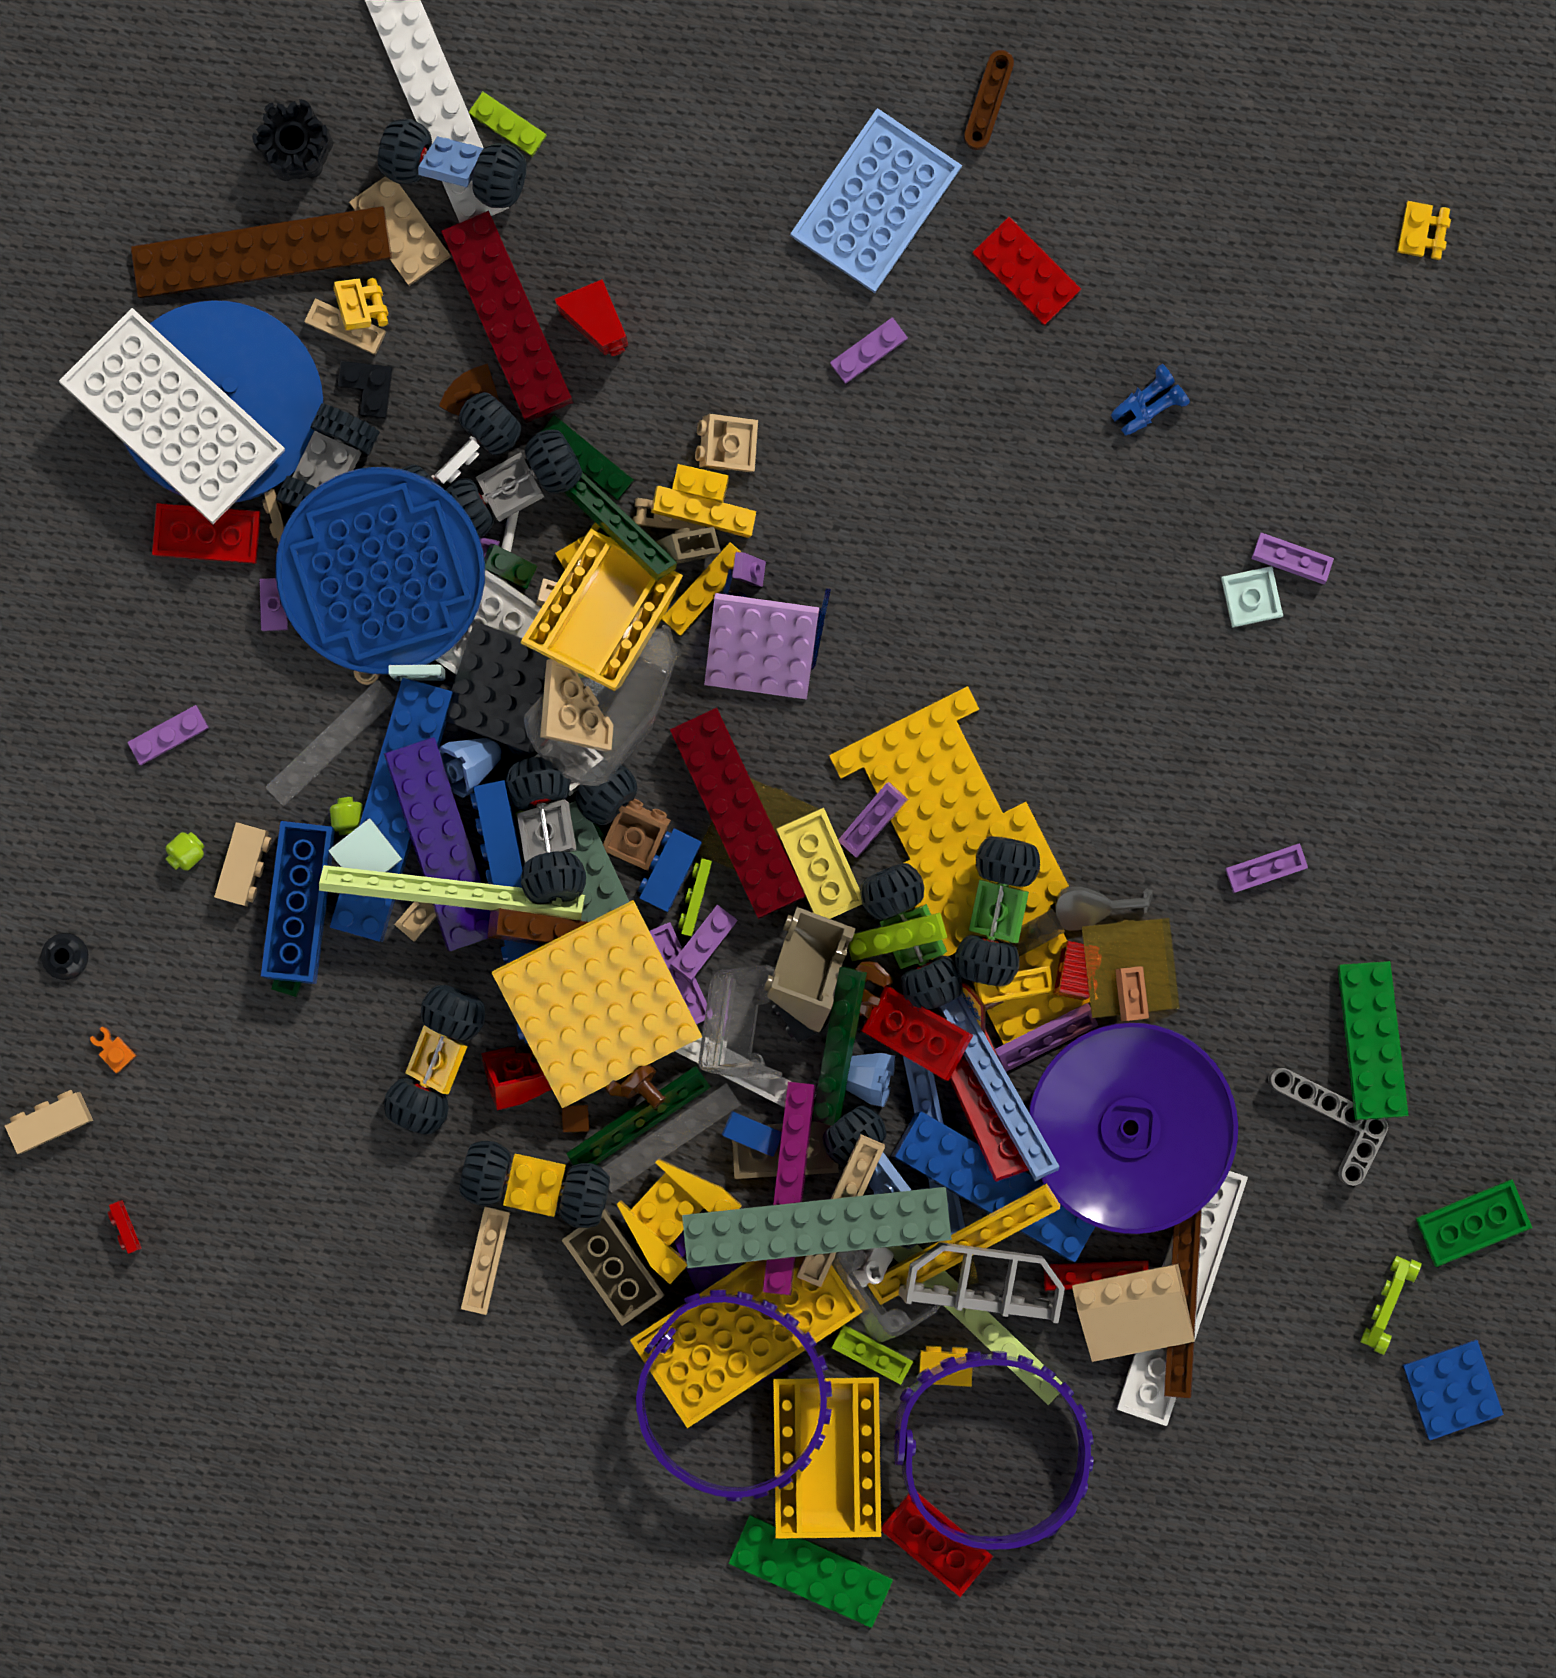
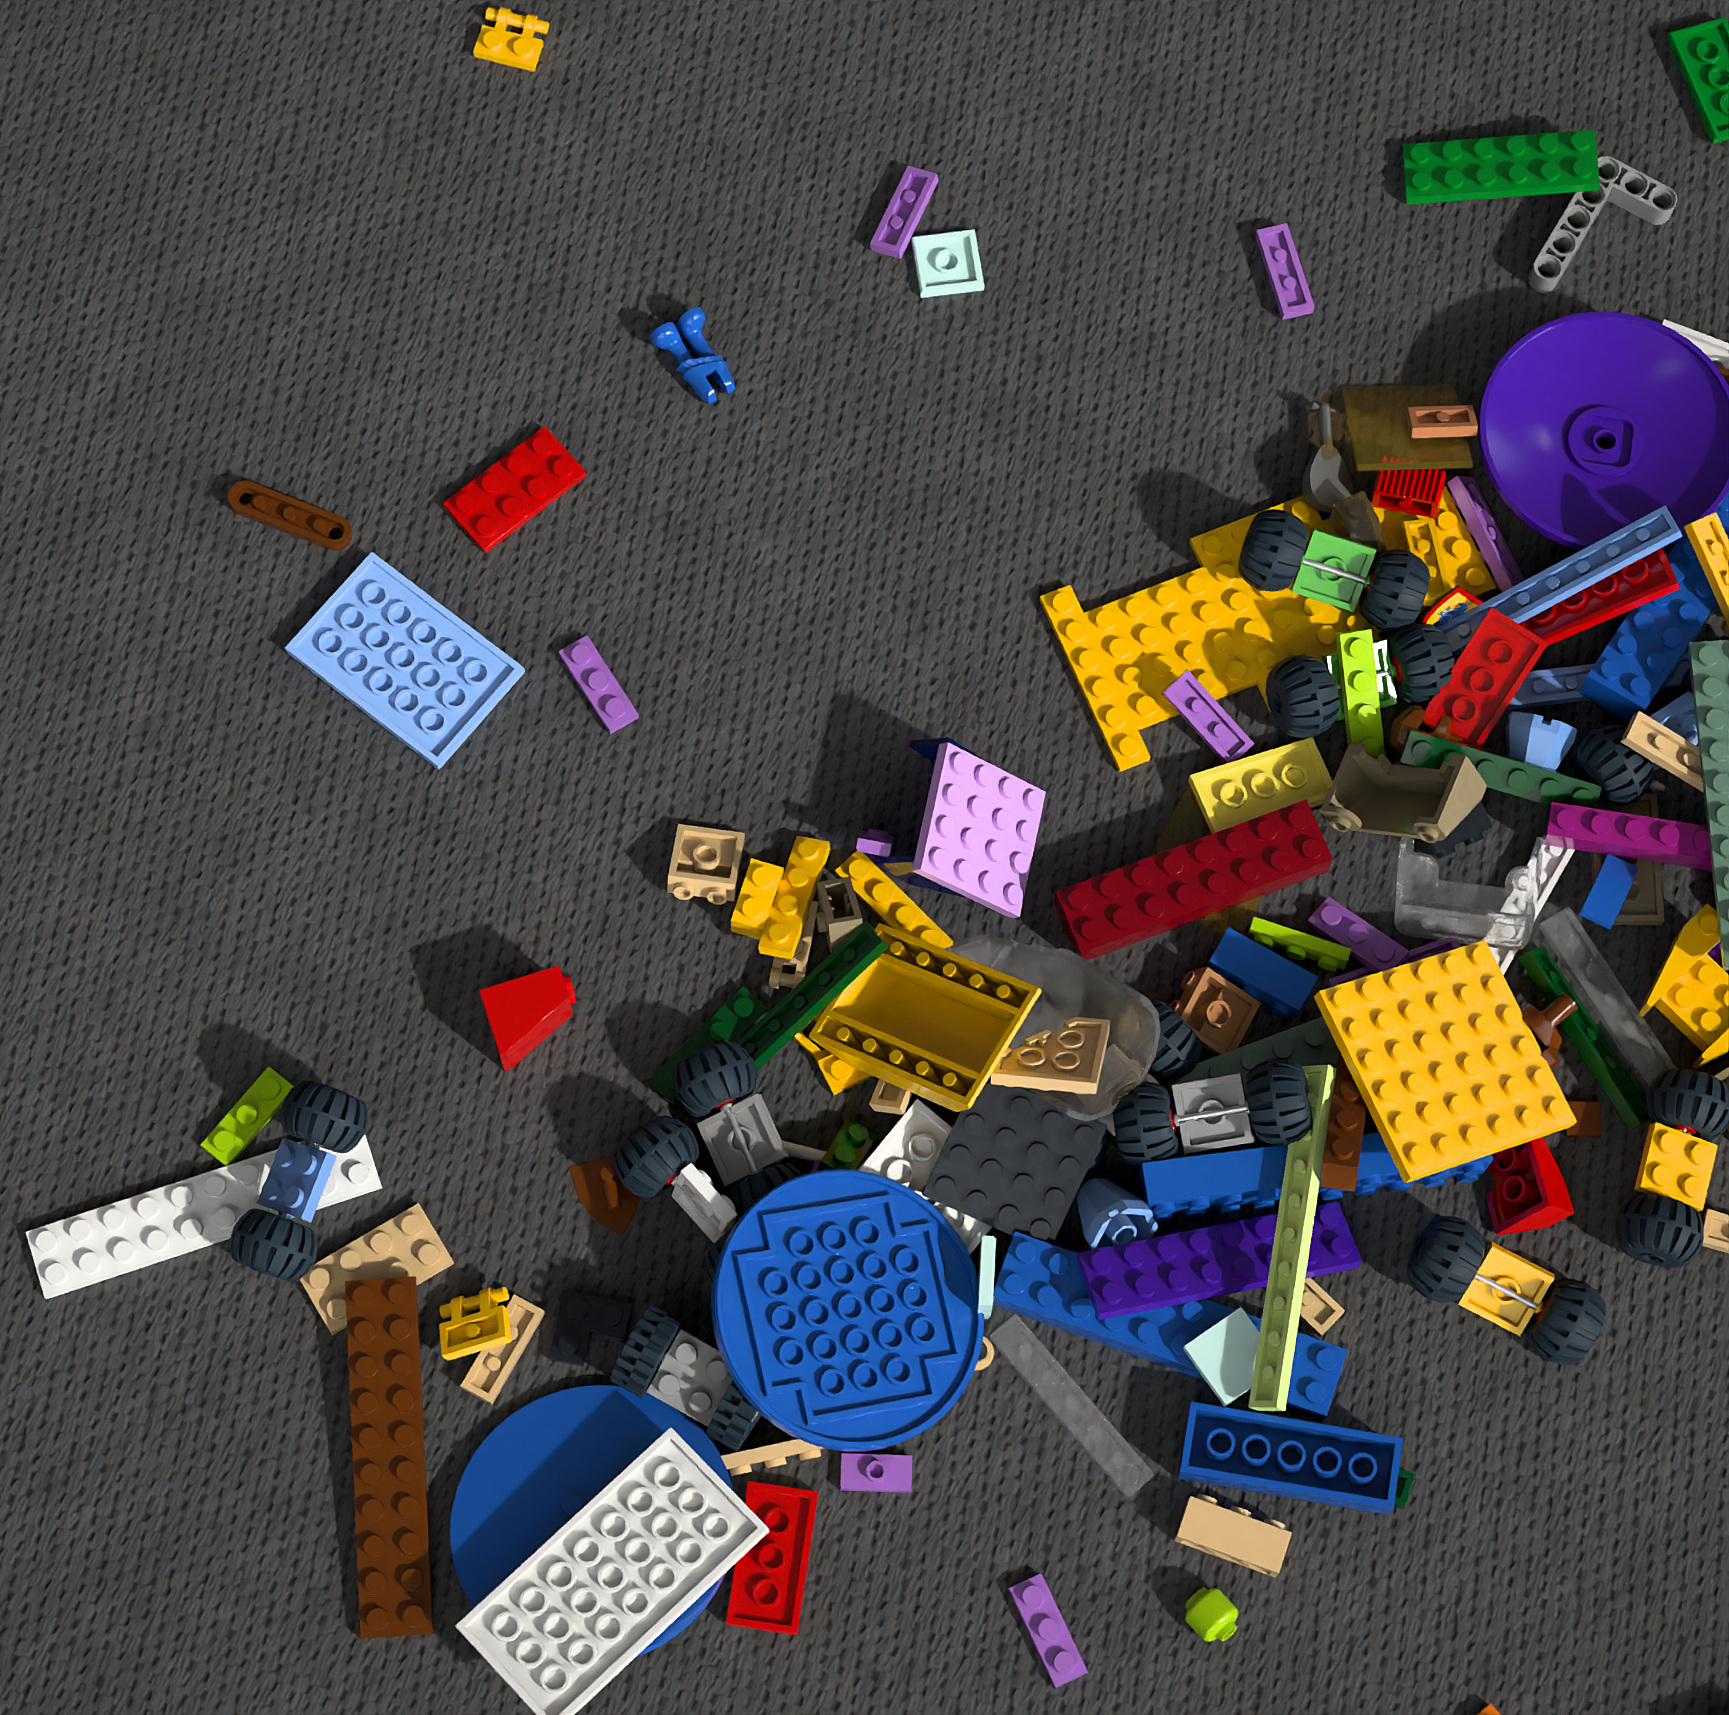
camera: 90 degrees left, 15 degrees down
black piece [252,99,333,181] -> none
lime head [330,797,364,835] -> none
dark red brick [441,210,573,423] -> none

